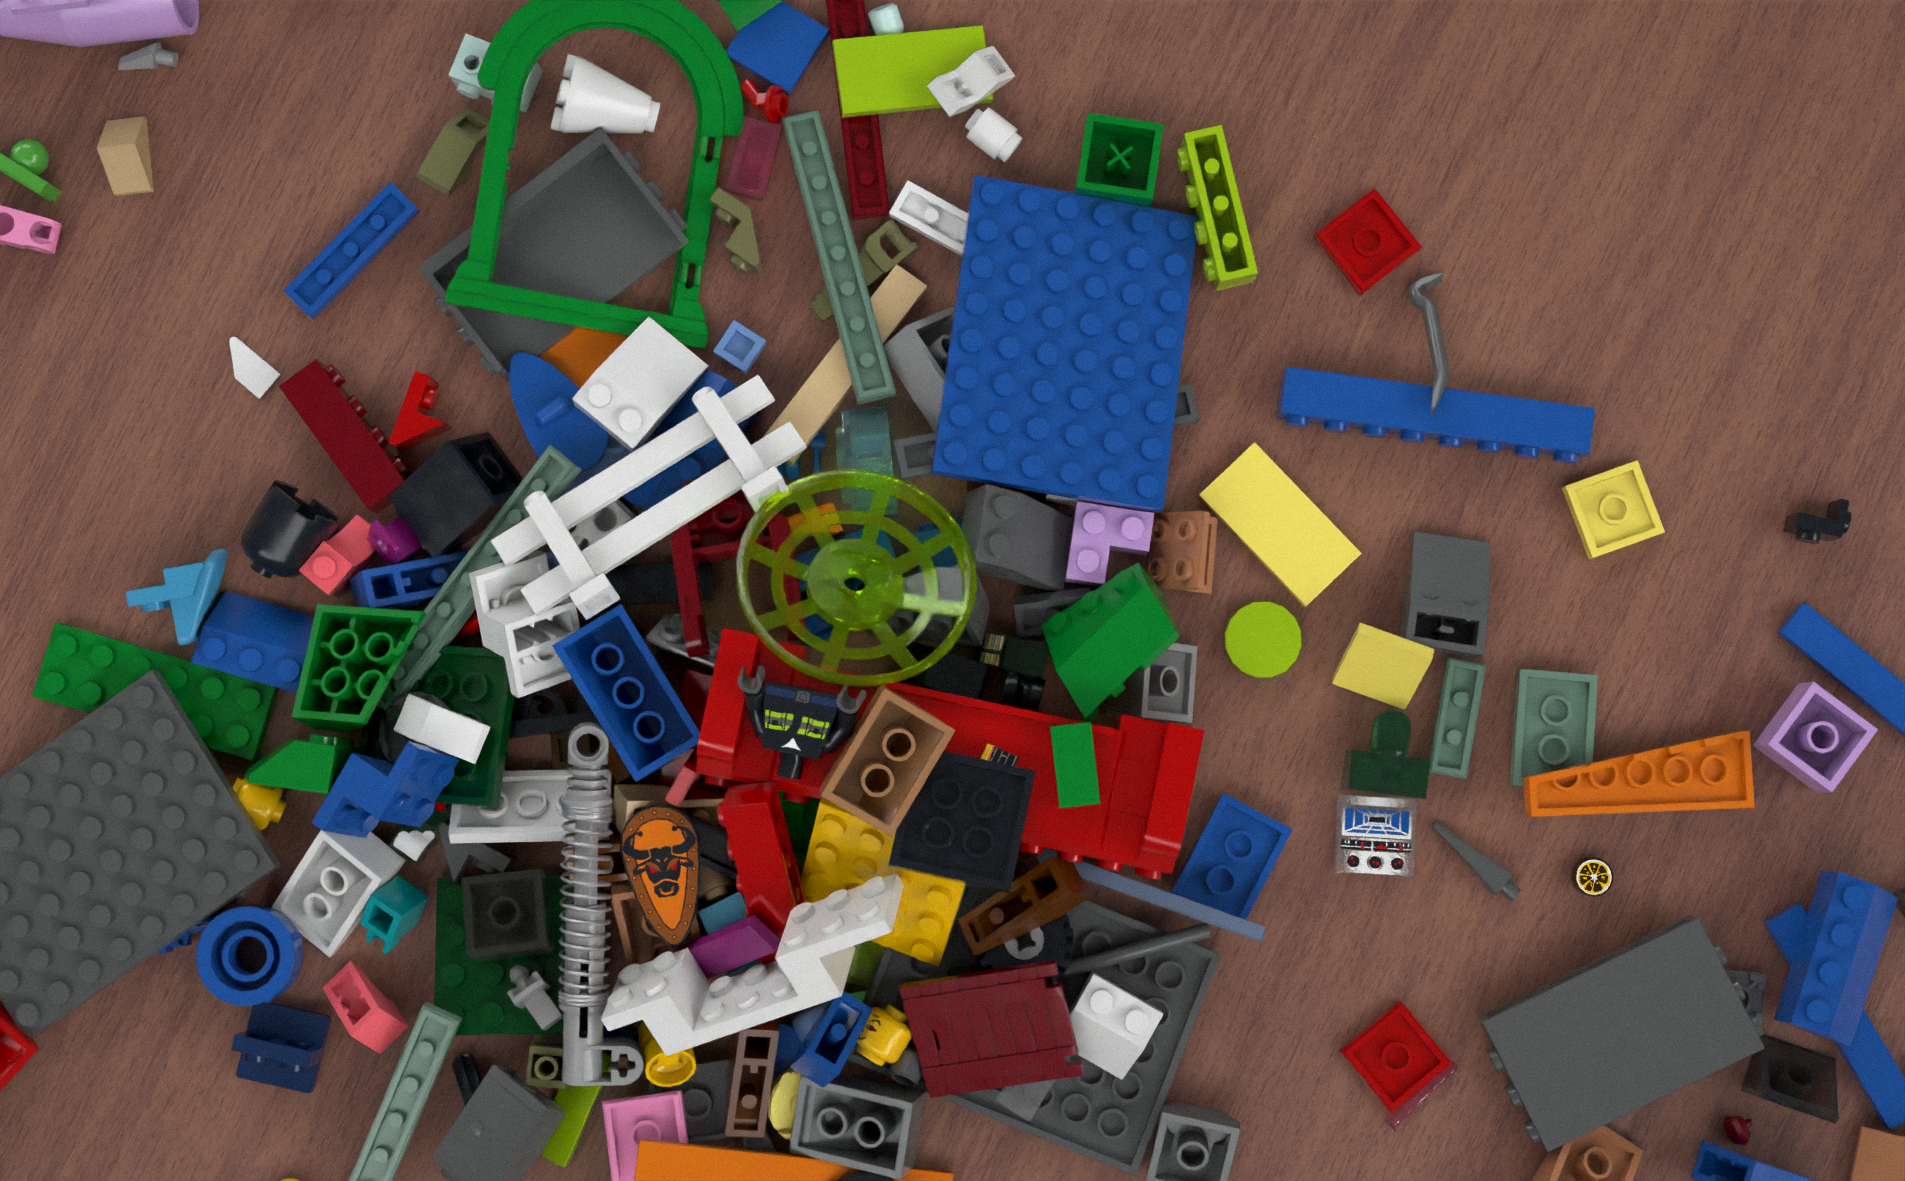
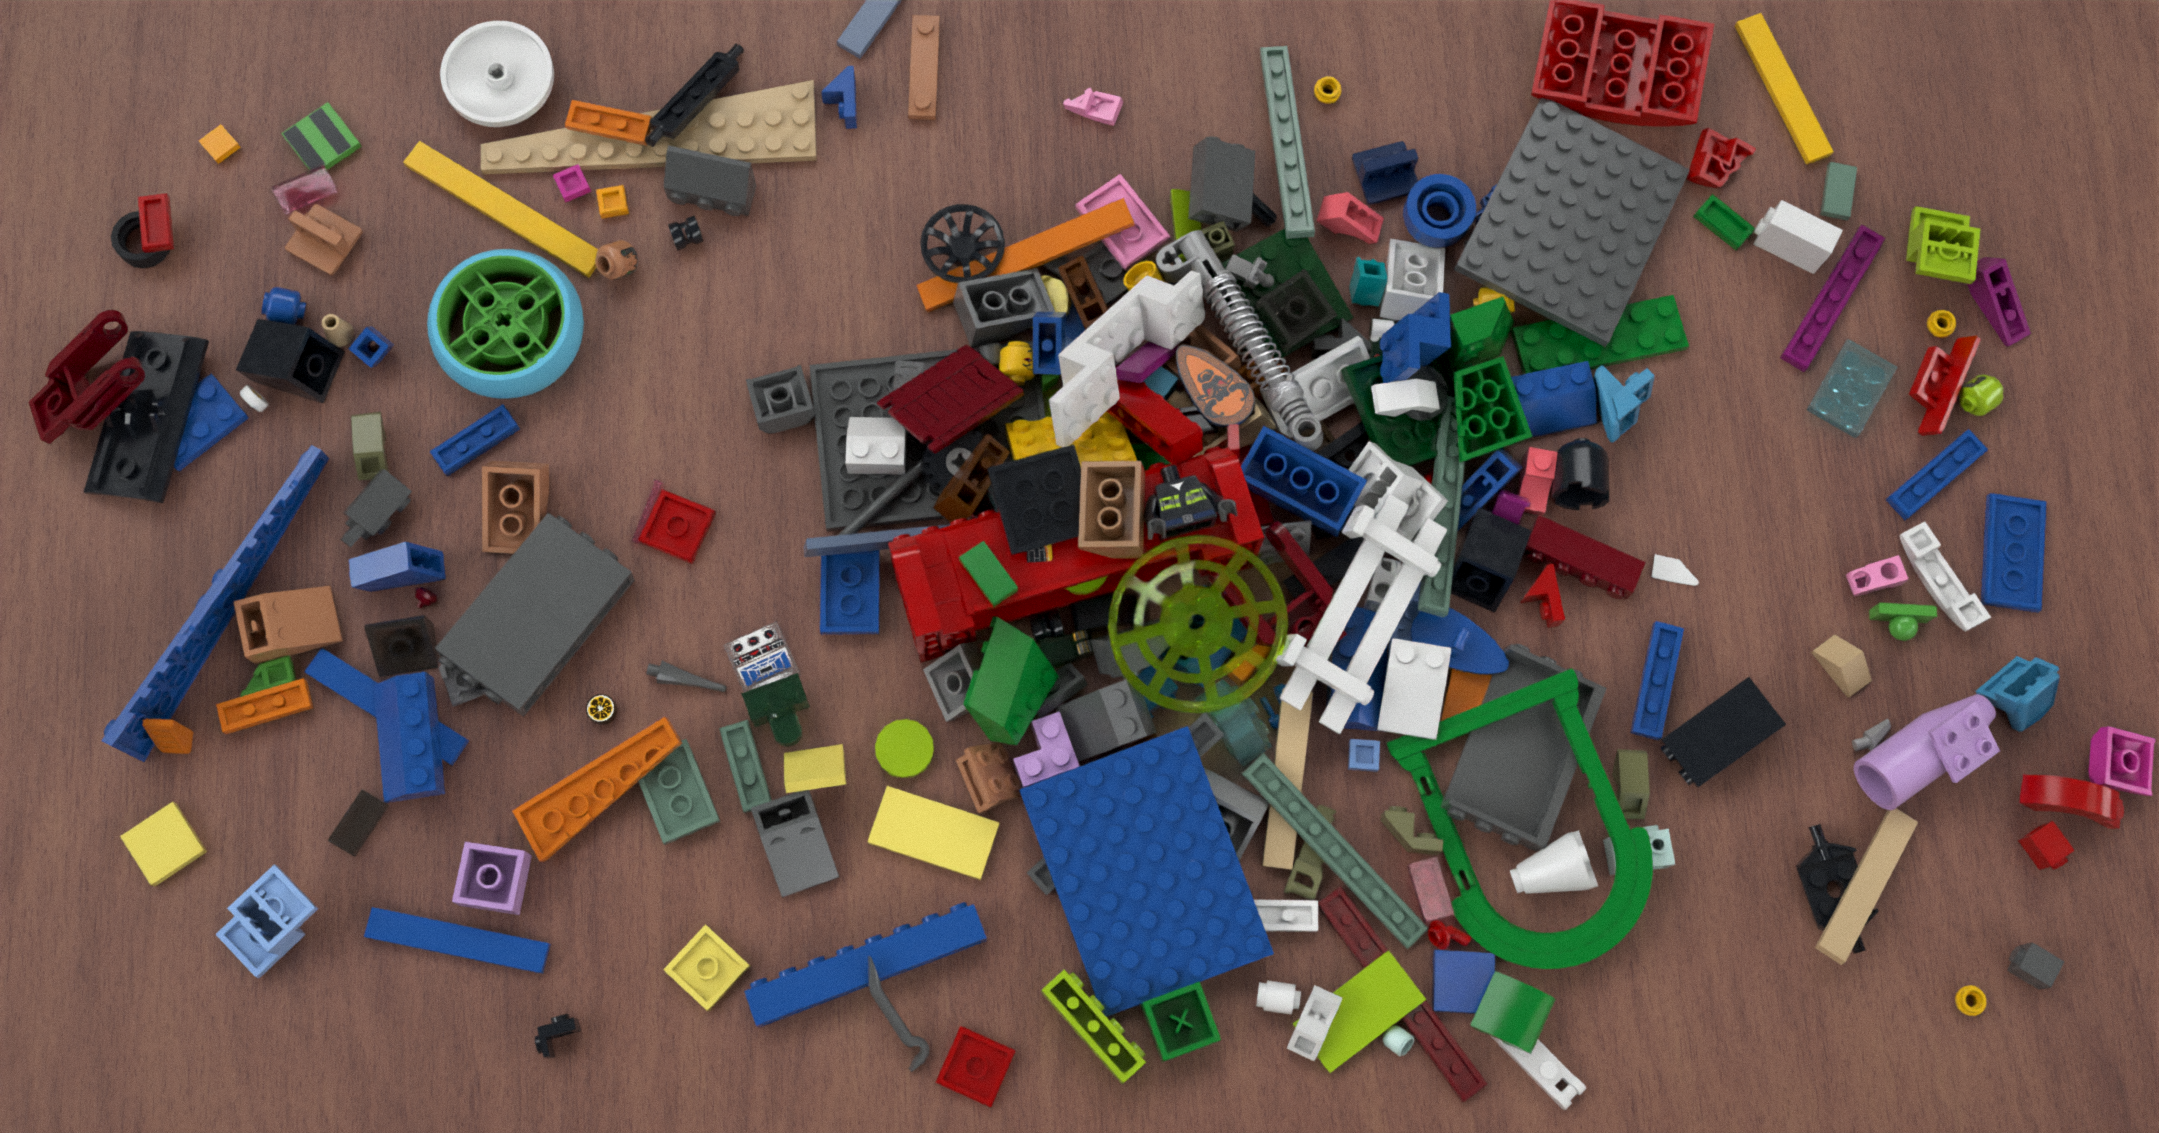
camera: 140 degrees right, 10 degrees down
none -> black slope [1660,677,1786,787]

